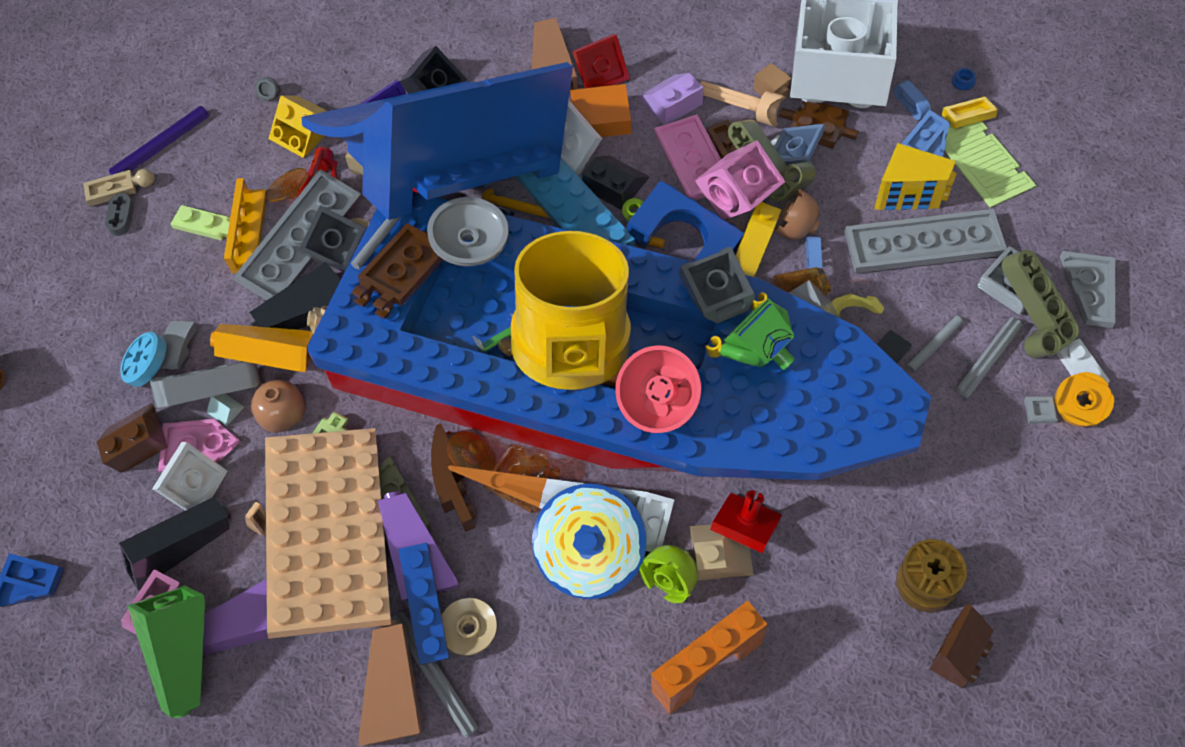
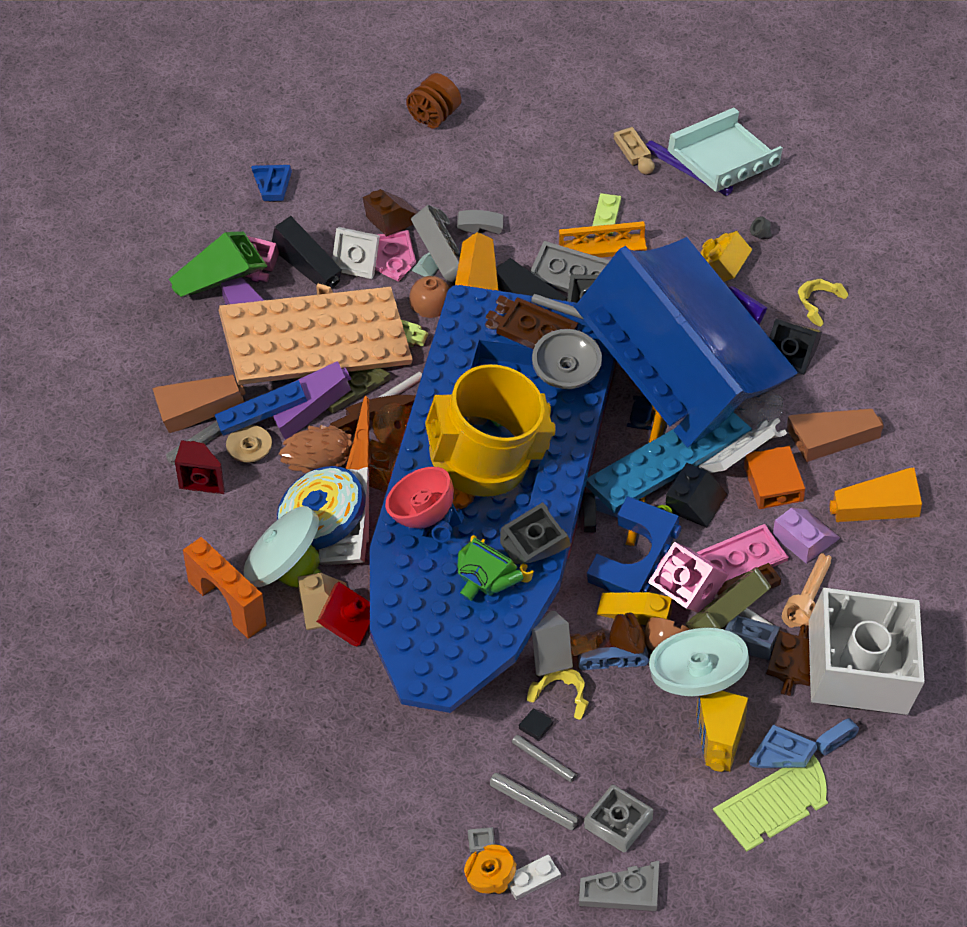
camera: 80 degrees right, 10 degrees down
dark grey beam [105,193,134,236] -> none
medium azure wheel [121,332,166,387] -> none
red tile [573,34,630,88] -> none
light grey plate [845,209,1007,273] -> none
pearl gold wheel [896,539,967,613] -> none
reddish brown slope [929,603,994,688] -> none
yellow tile [942,96,998,129] -> none
blue plate [952,68,976,90] -> none
olive beam [1002,249,1079,359] -> none
none -> dark red slope [175,440,225,494]
none -> light aqua dish [244,506,319,587]
none -> nougat head [279,425,353,473]
none -> white bar [379,372,422,397]
none -> reddish brown hat [609,612,646,654]
none -> light aqua dish [649,628,749,696]
none -> light aqua panel [668,108,783,192]
none -> light yellow helmet [798,279,848,327]
none -> light orange slope [829,468,922,522]

